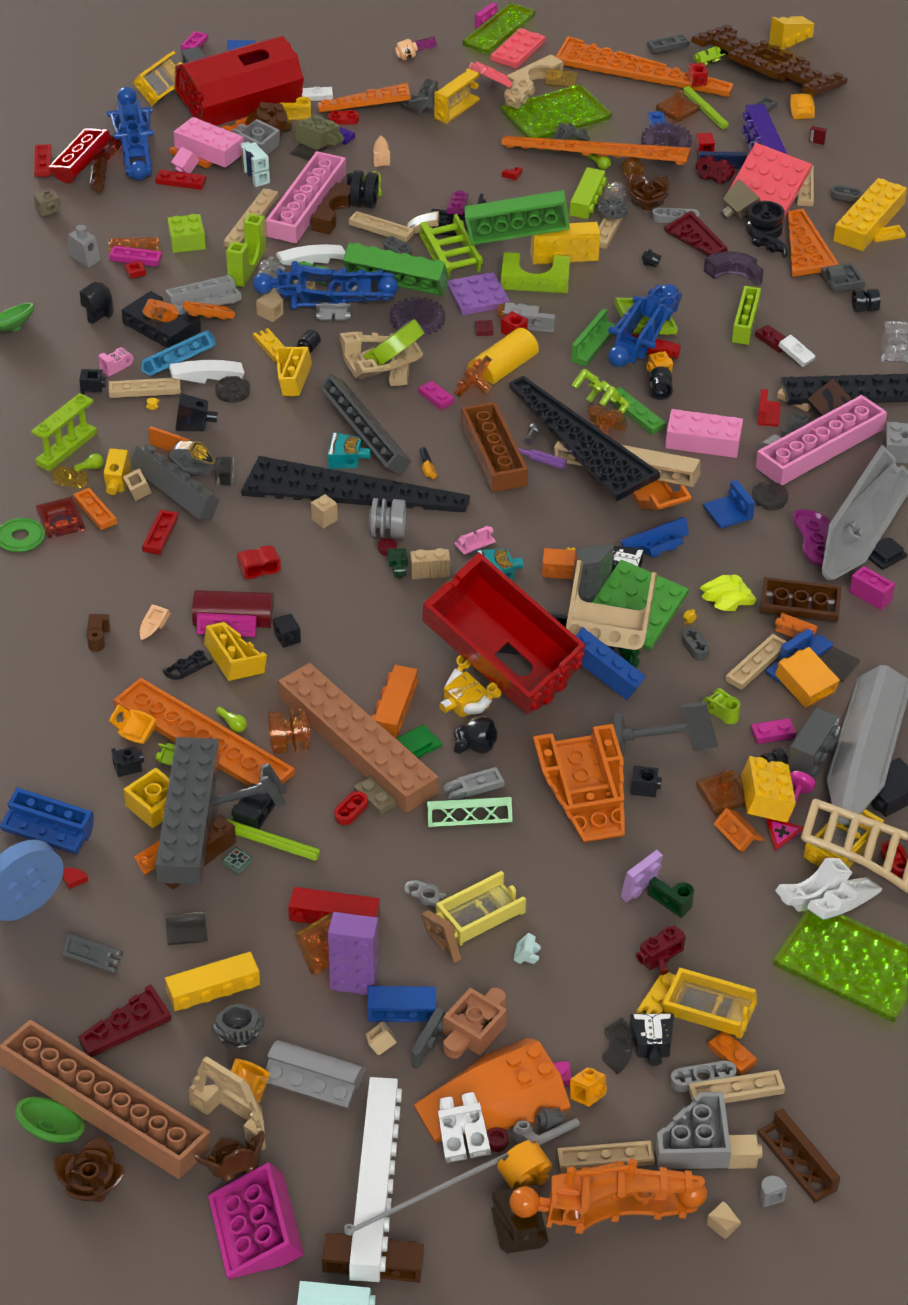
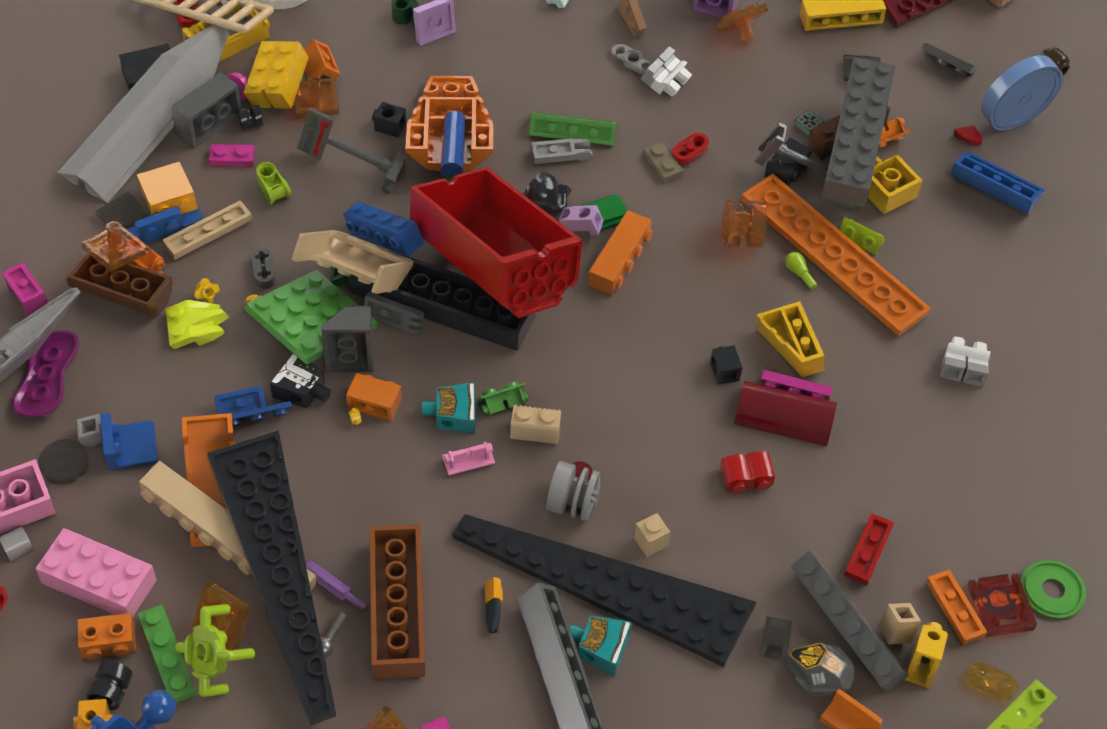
camera: 170 degrees left, 10 degrees up
lime piece [74,453,104,472] -> none
reddish brown leg [86,614,111,652] -> none
light orange piece [109,705,157,744] -> none
black brick [111,746,144,777] -> none
light nougat plate [140,604,171,640] -> none
black piece [163,650,213,680] -> none
lime axle [227,819,320,861] -> none
nougat brick [278,663,439,814] -> none
red brick [288,887,380,926] -> none
dark green plate [387,548,408,579] -> none
light yellow door [436,871,526,946] -> none
none -> light grey brick [77,414,103,446]
none -> orange brick [78,613,136,660]
none -> clear orange plate [82,221,148,272]
none -> yellow plate [194,278,220,303]
none -> blue brick [441,111,466,176]
none -> lavender leg [558,205,604,235]
none -> white hips [641,46,692,97]
none -> hips [940,336,991,387]

